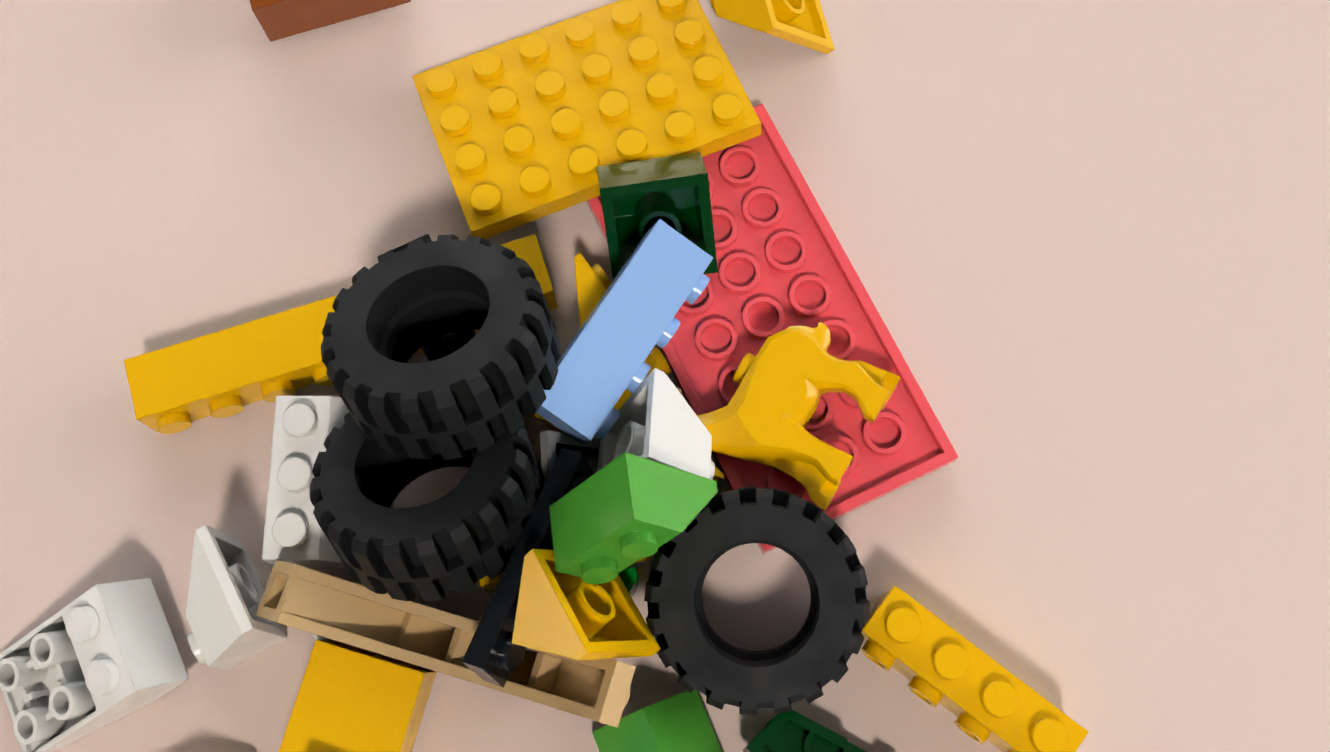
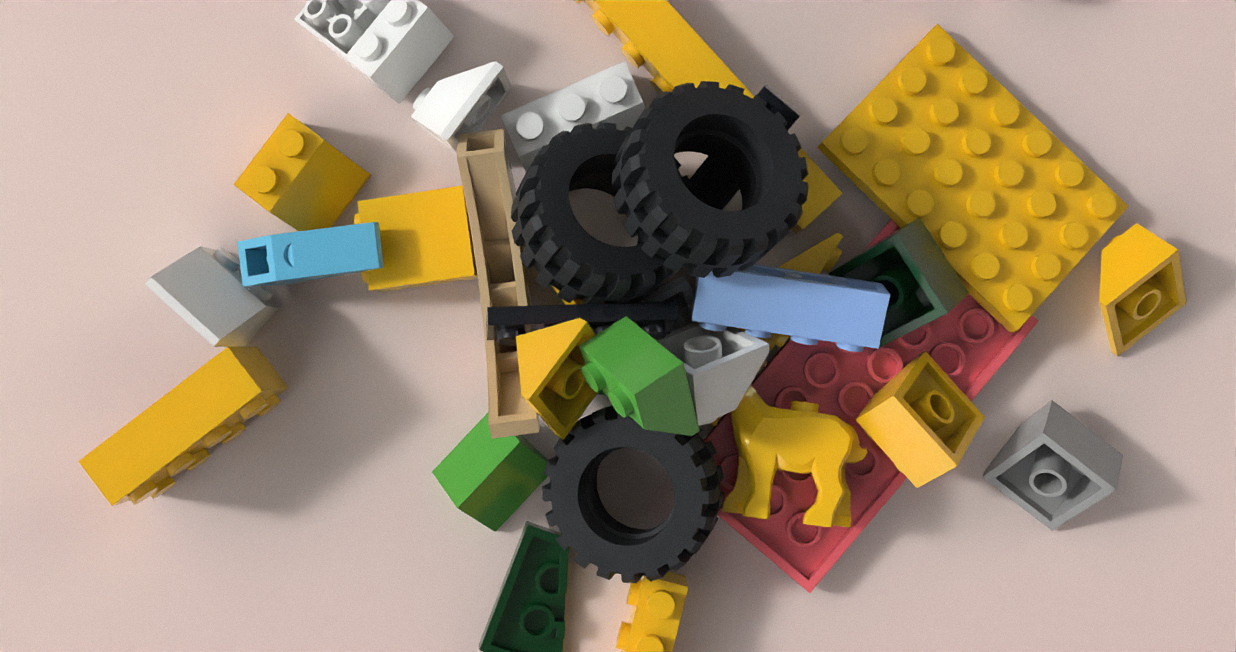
camera: 65 degrees right, 15 degrees up
none -> yellow slope [856,351,985,488]
none -> light grey slope [983,400,1123,531]

